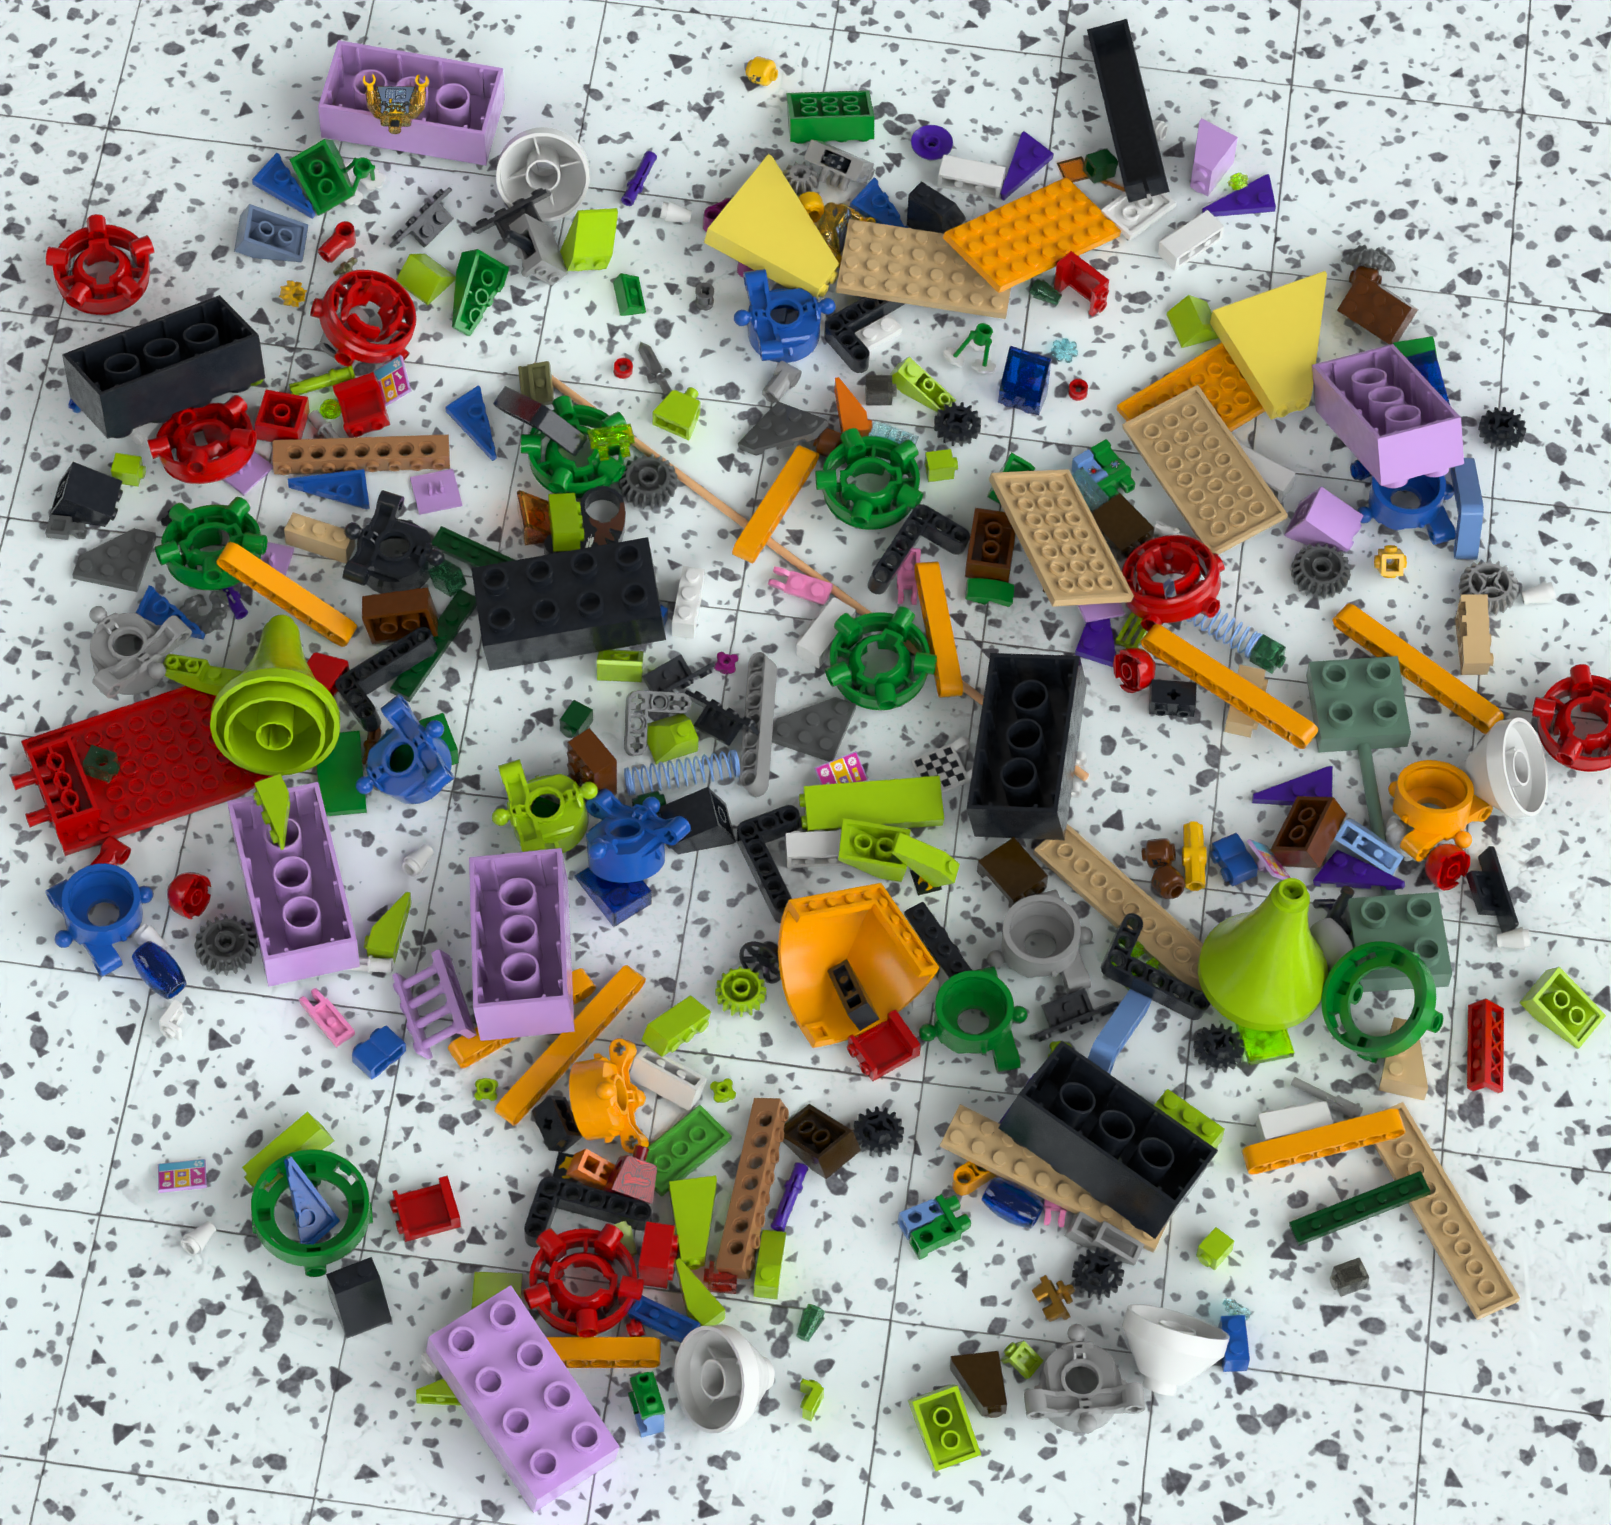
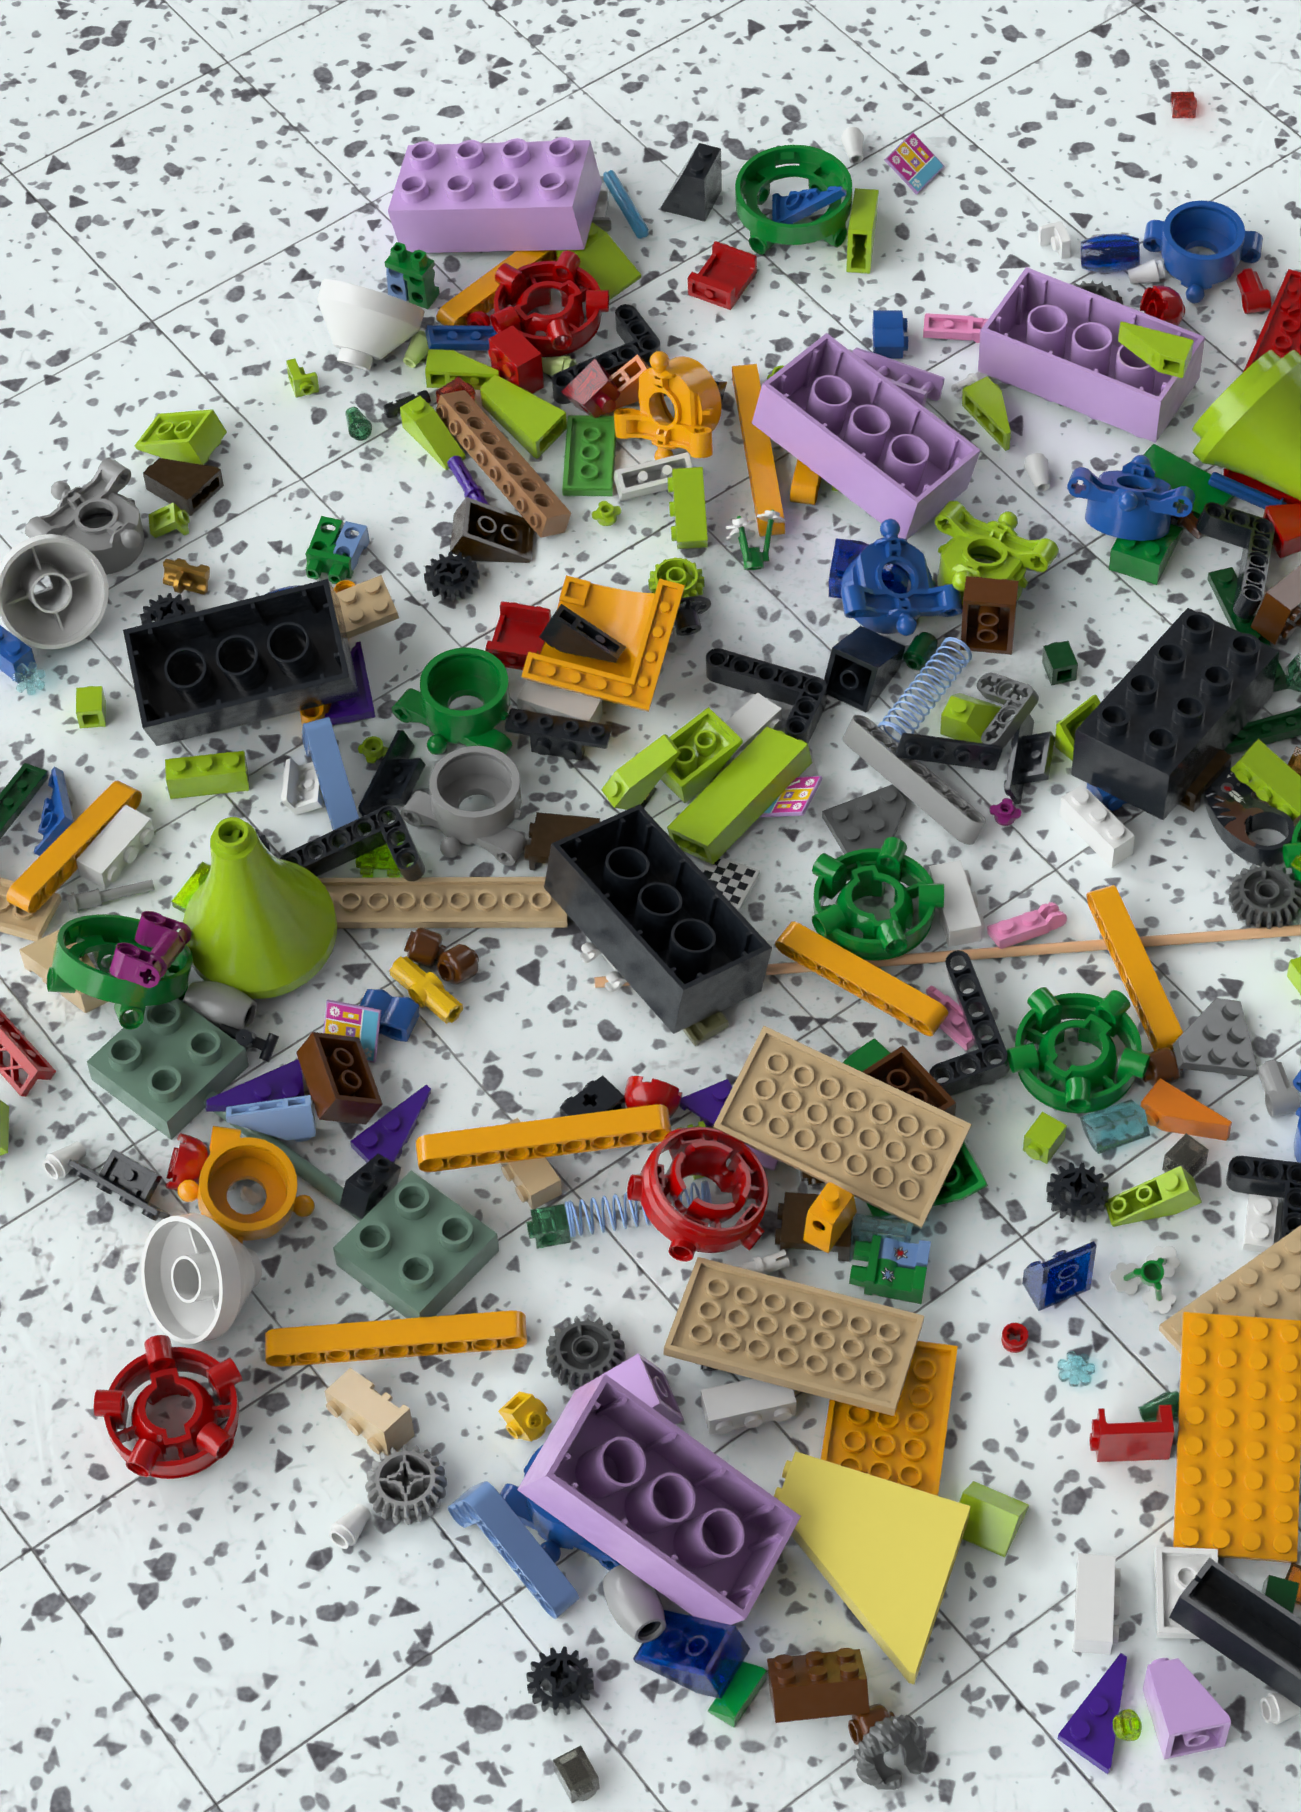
camera: 140 degrees right, 5 degrees down
none -> blue wing [34,766,74,856]
none -> magenta piece [109,911,192,988]
none -> white bracket [281,758,324,815]
none -> black brick [339,1153,401,1219]
none -> black axle [383,390,431,418]
none -> clear smoke brick [553,1745,600,1803]
none -> dark azure axle [603,170,649,239]
none -> plant [726,510,786,570]
none -> light orange torso [803,1182,857,1254]

